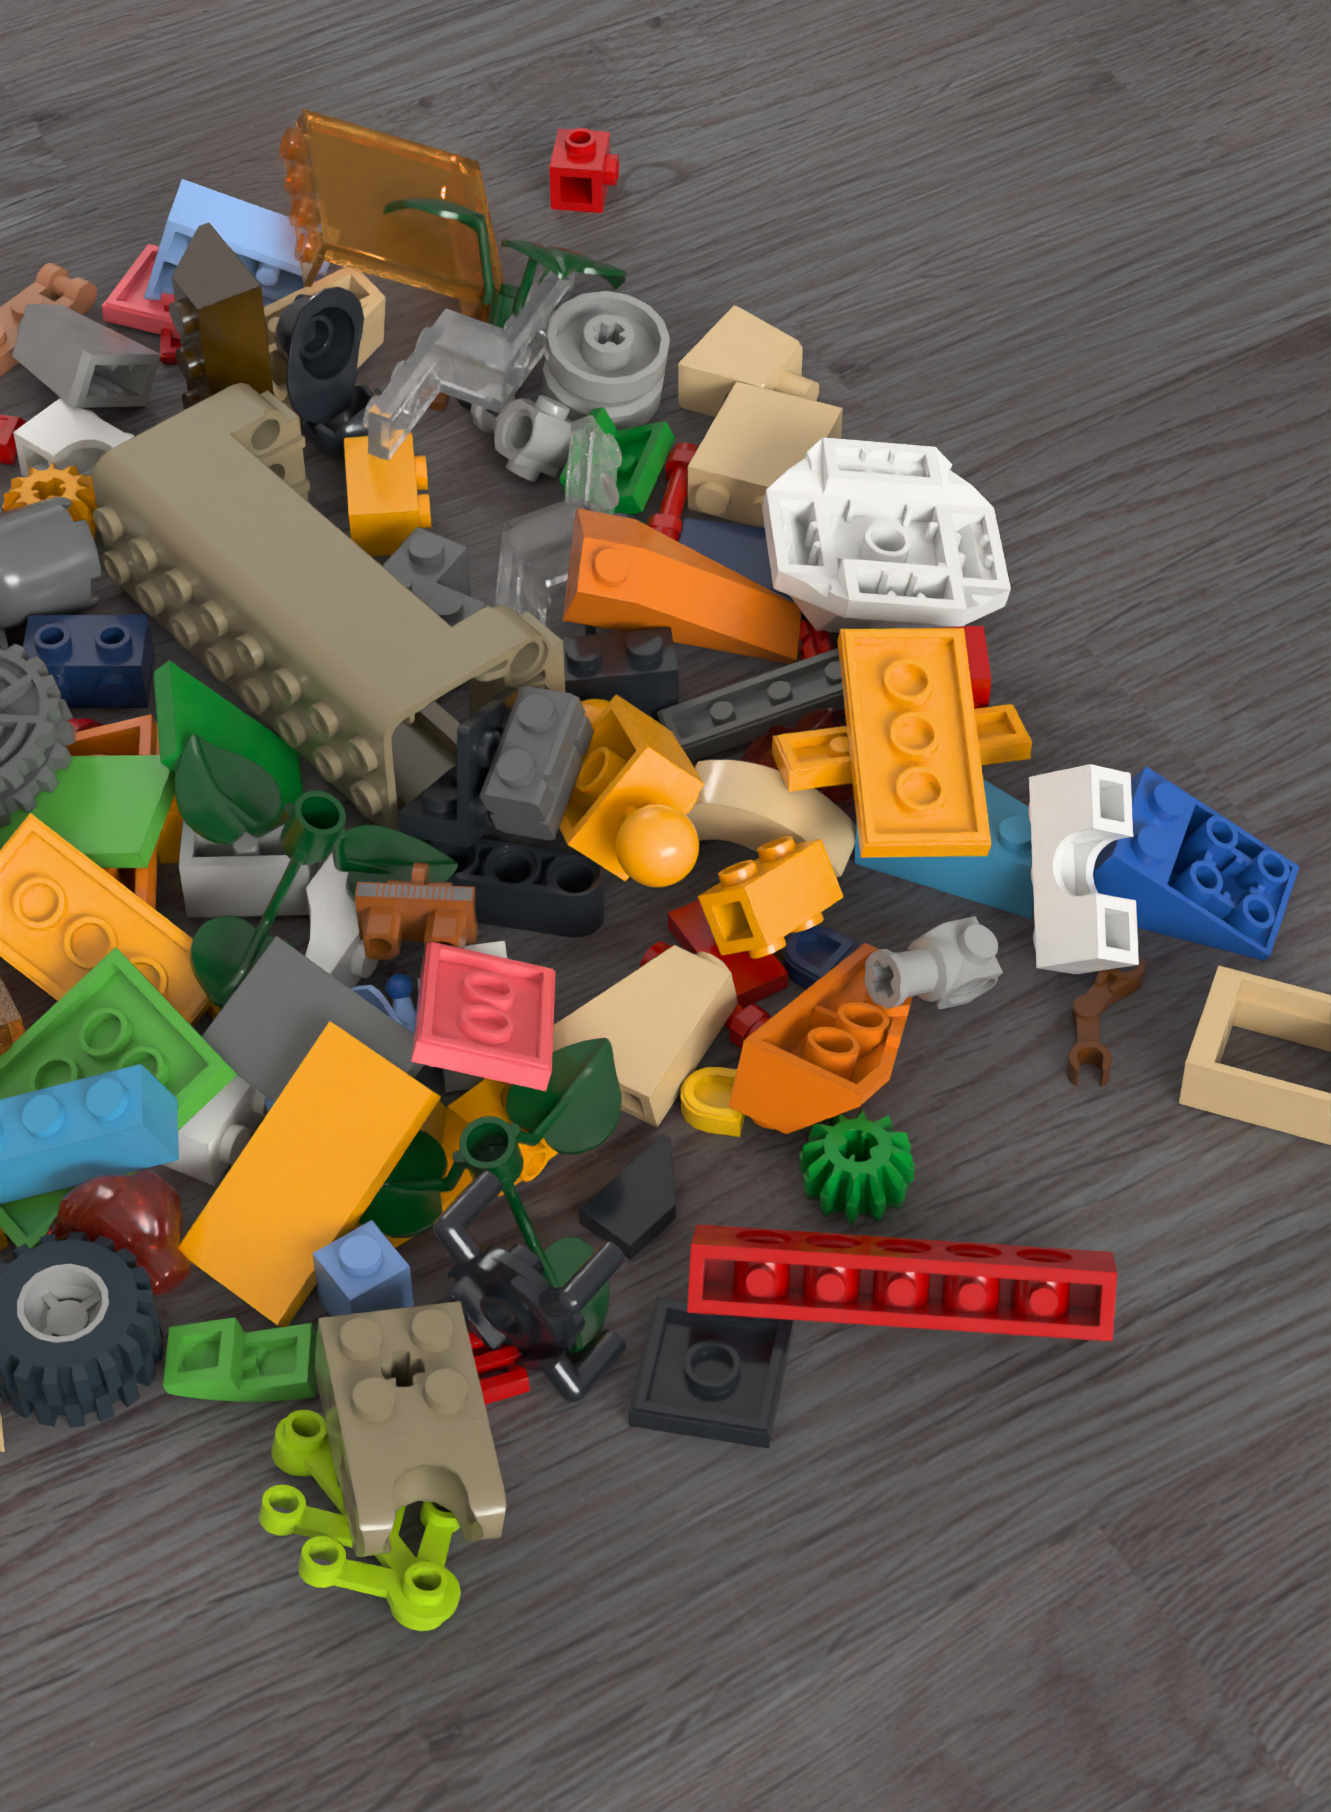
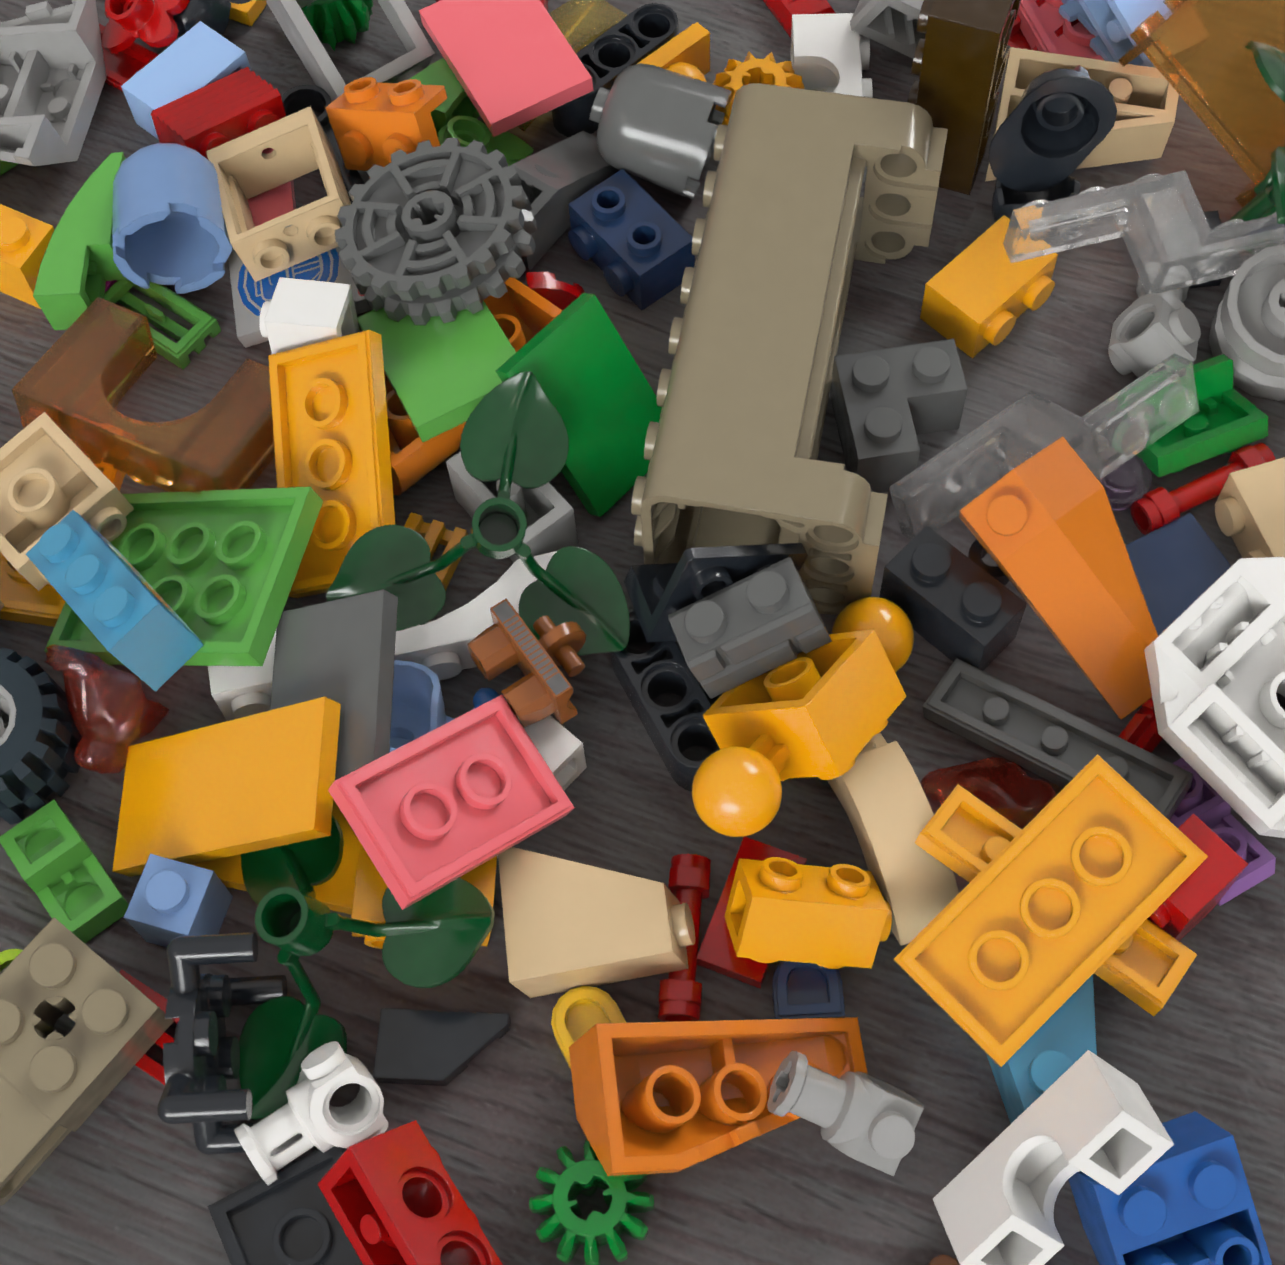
camera: 55 degrees right, 15 degrees up
none -> white connector [234,1041,388,1186]

